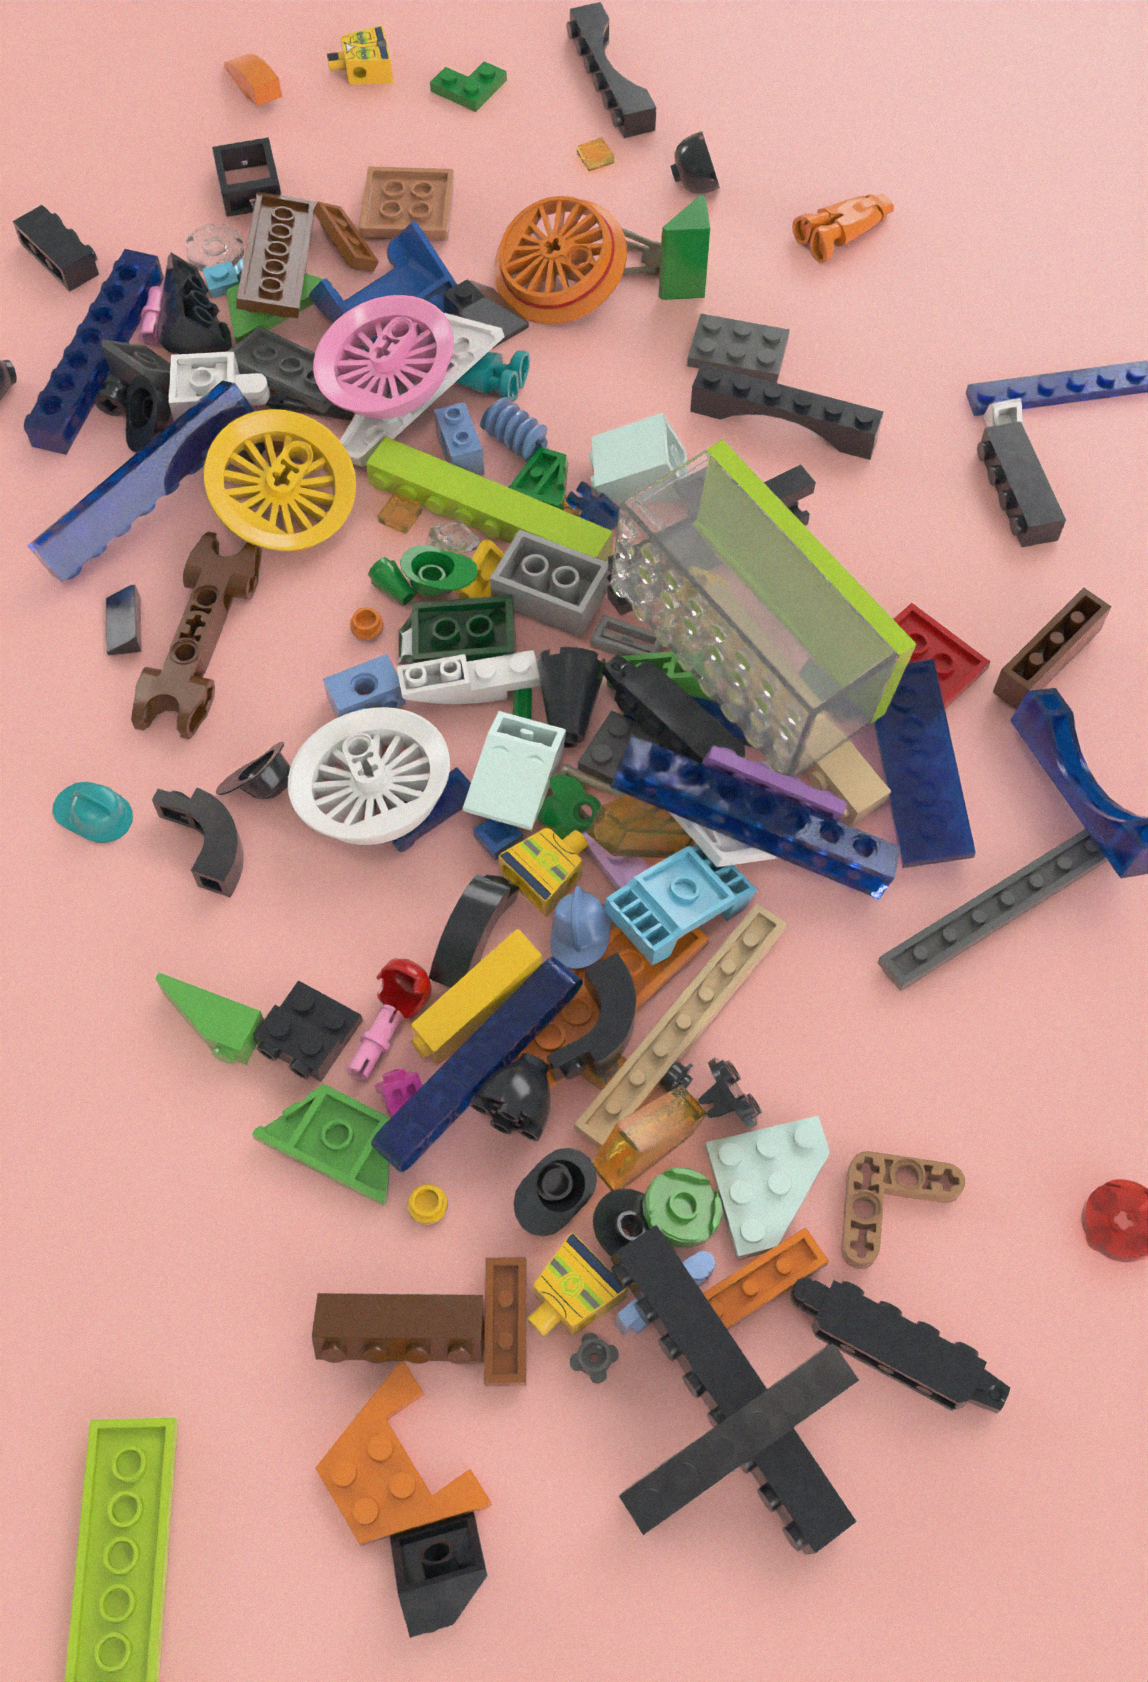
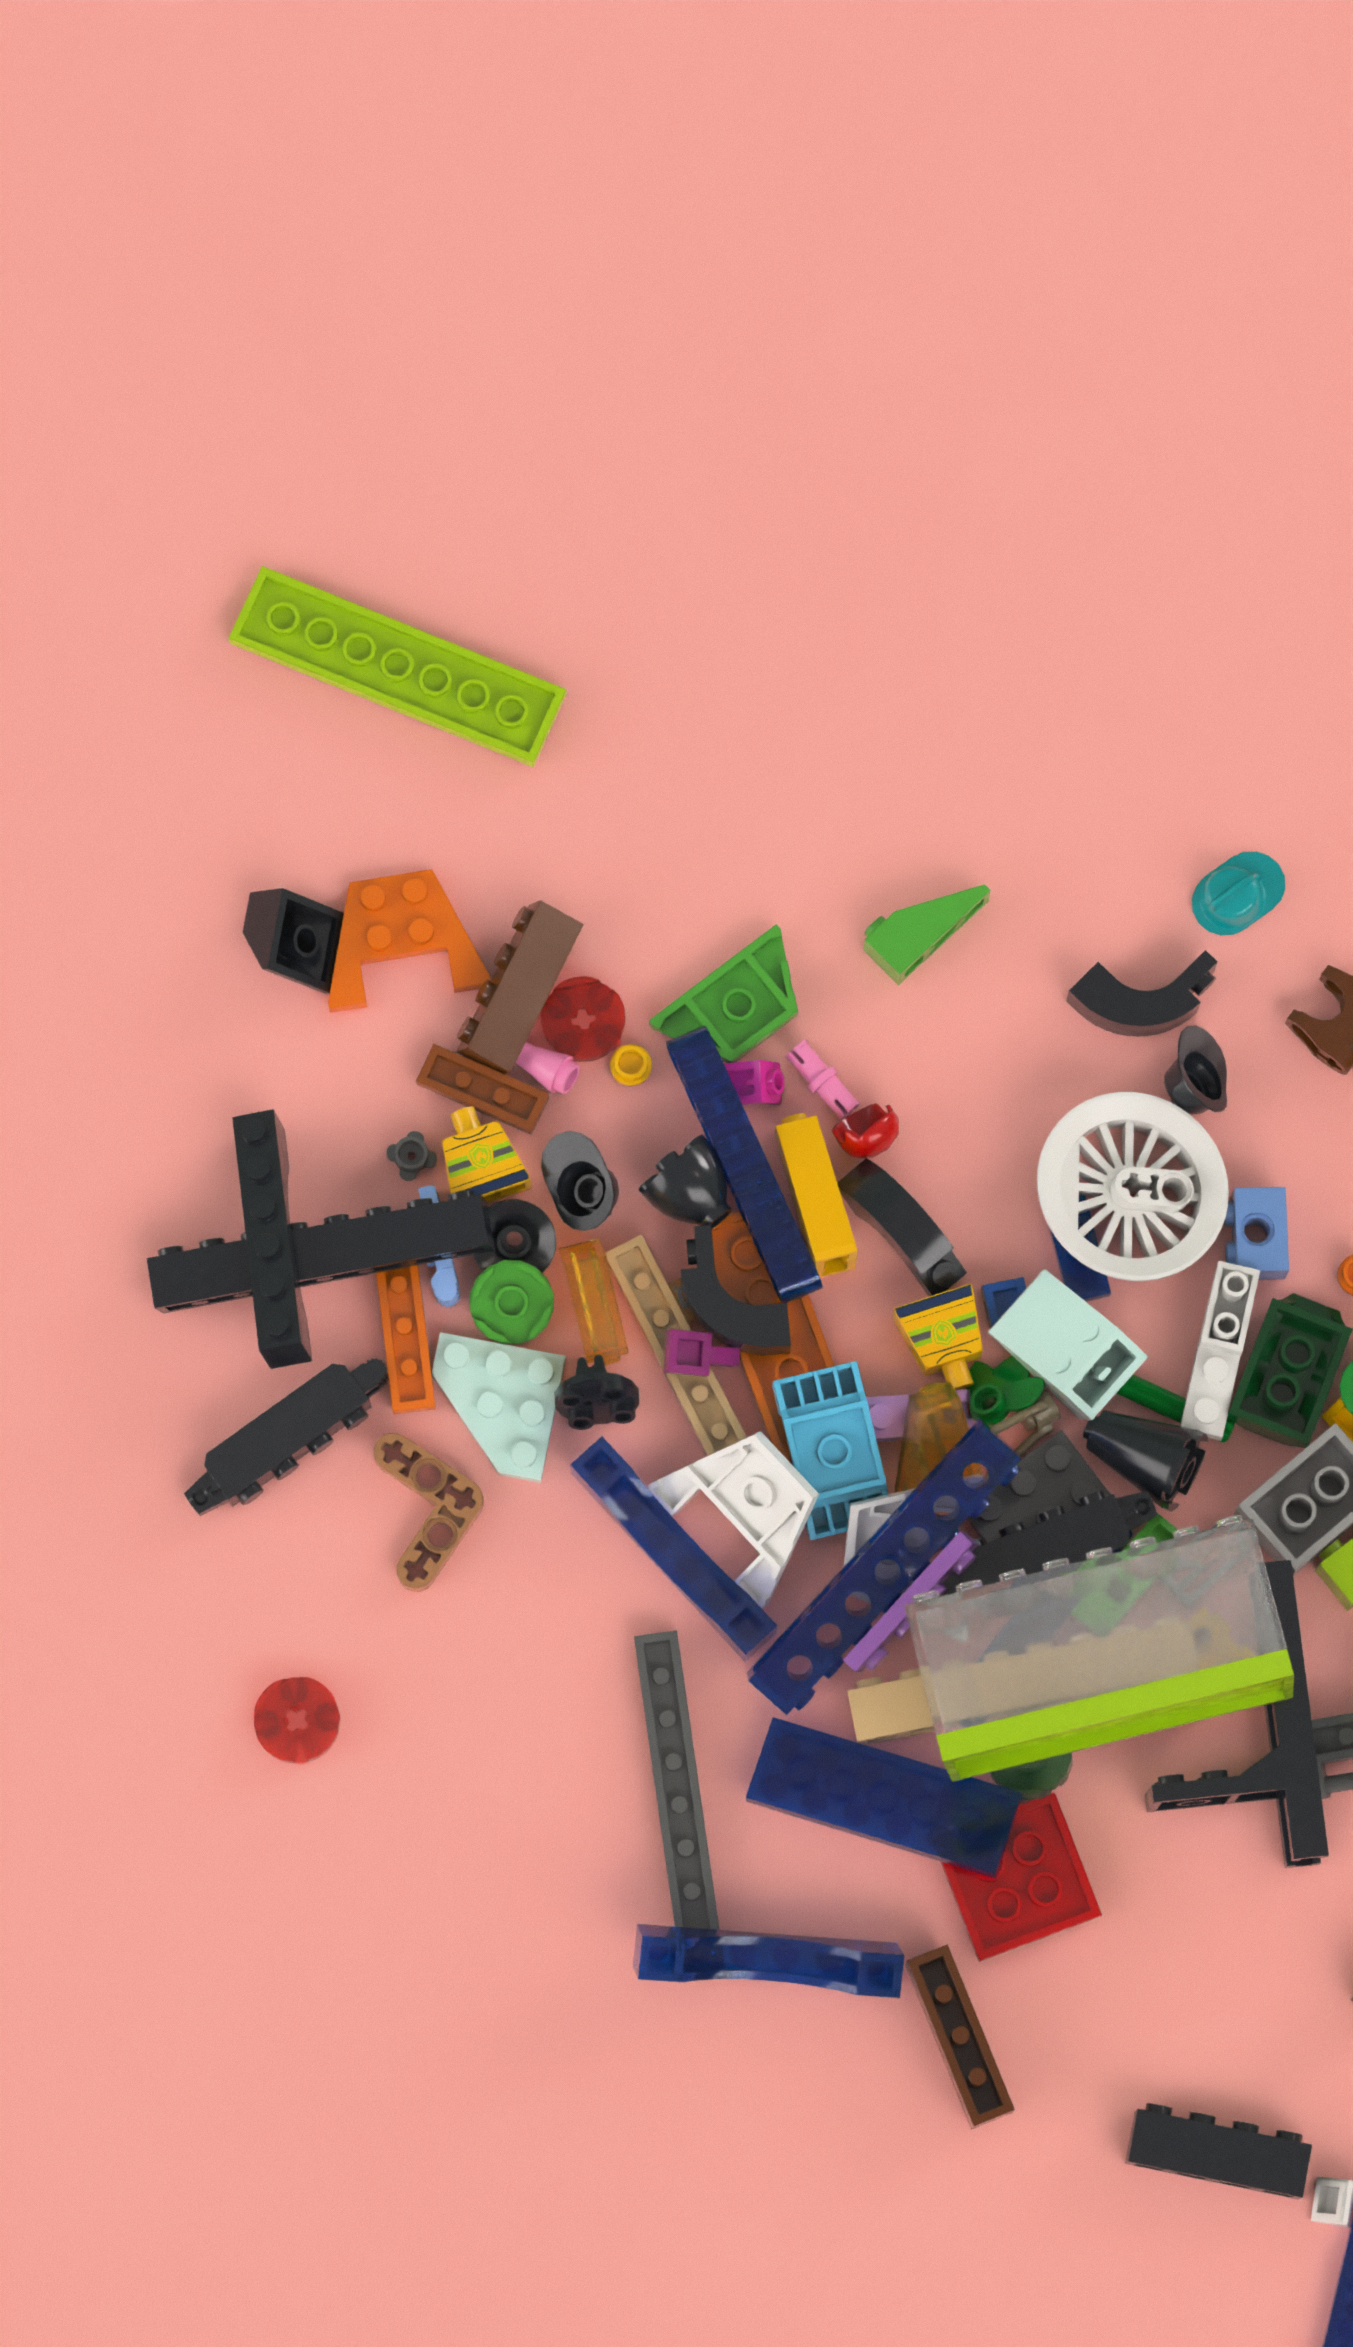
camera: 115 degrees right, 15 degrees up
black plate [253,980,363,1082] -> none
medium blue piece [550,886,611,969] -> none
black plate [659,1061,694,1100] -> none
none -> bright pink cone [515,1042,580,1095]
none -> clear red plate [541,976,626,1062]
none -> clear blue arch [570,1436,778,1662]
none -> white wing [645,1431,819,1612]
none -> magenta plate [663,1329,740,1377]

